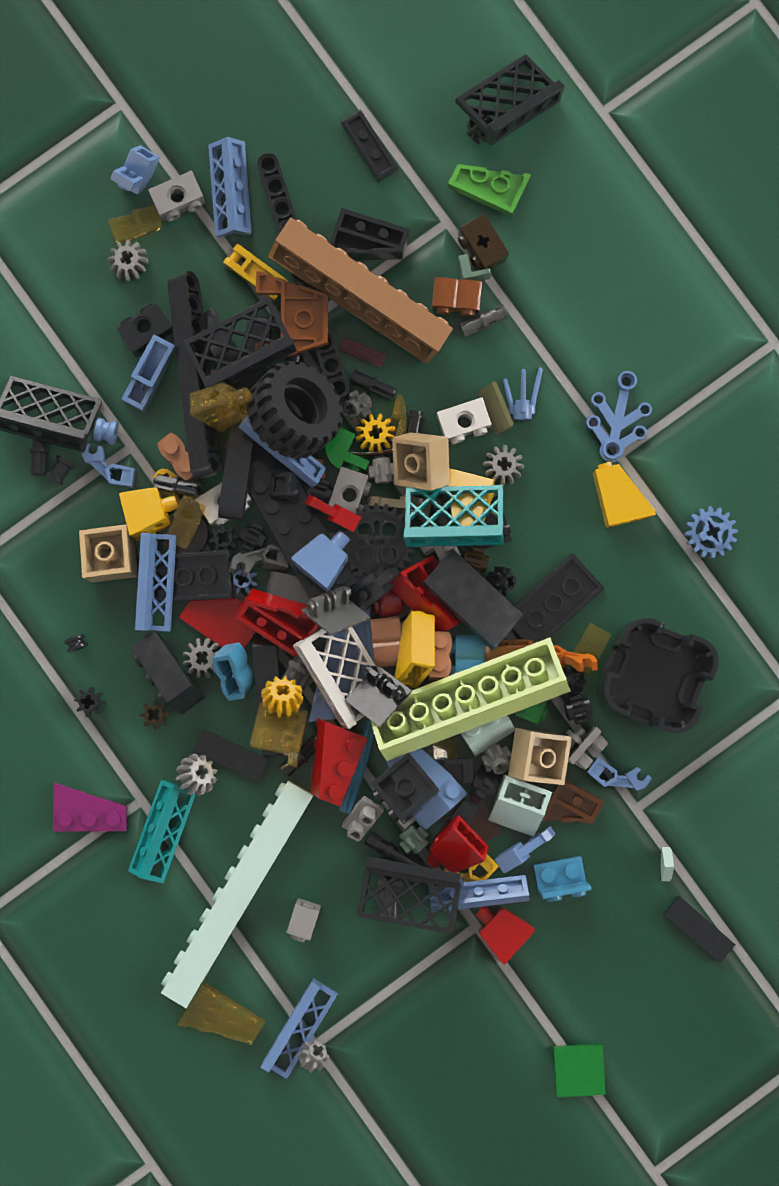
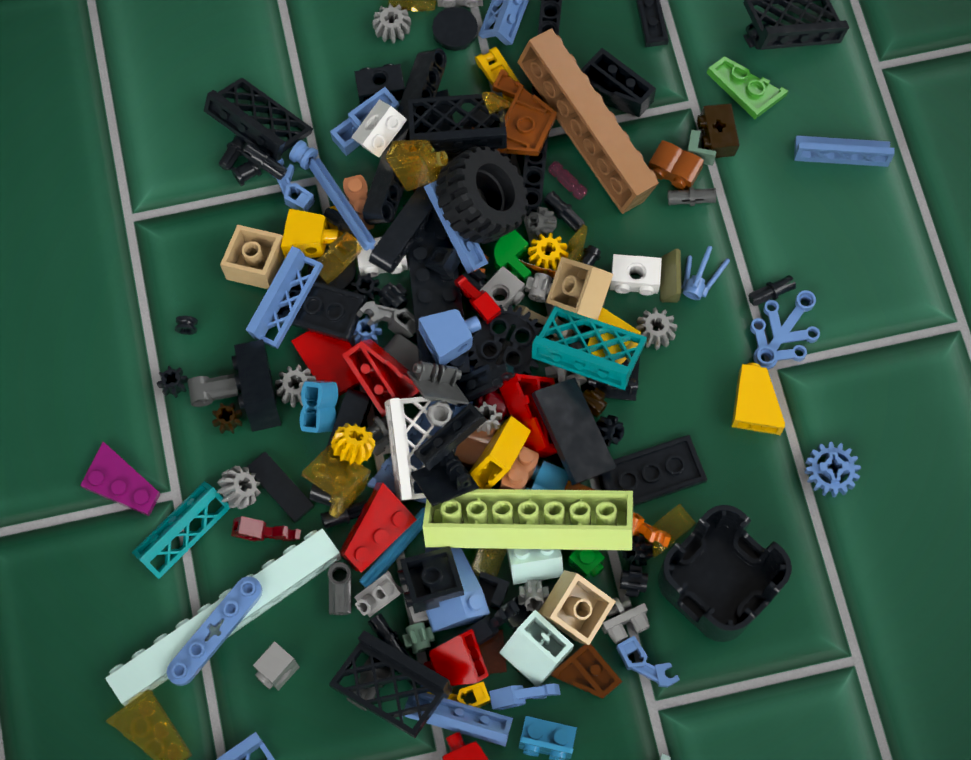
camera: 25 degrees right, 15 degrees down
none -> medium blue piece [167,576,262,686]
none -> dark grey piece [188,374,239,407]
none -> dark red piece [231,516,301,541]
none -> black axle [241,142,287,180]
none -> medium blue axle [309,158,376,251]
none -> dark grey piece [328,562,352,615]
none -> white brick [351,99,407,158]
none -> black tile [413,403,487,471]
none -> light grey tile [426,401,453,427]
none -> black tile [432,7,478,51]
none -> light grey gear [475,402,502,435]
none -> clear yellow slope [482,92,511,114]
none -> black axle [748,275,796,306]
none -> medium blue fence [794,136,894,167]

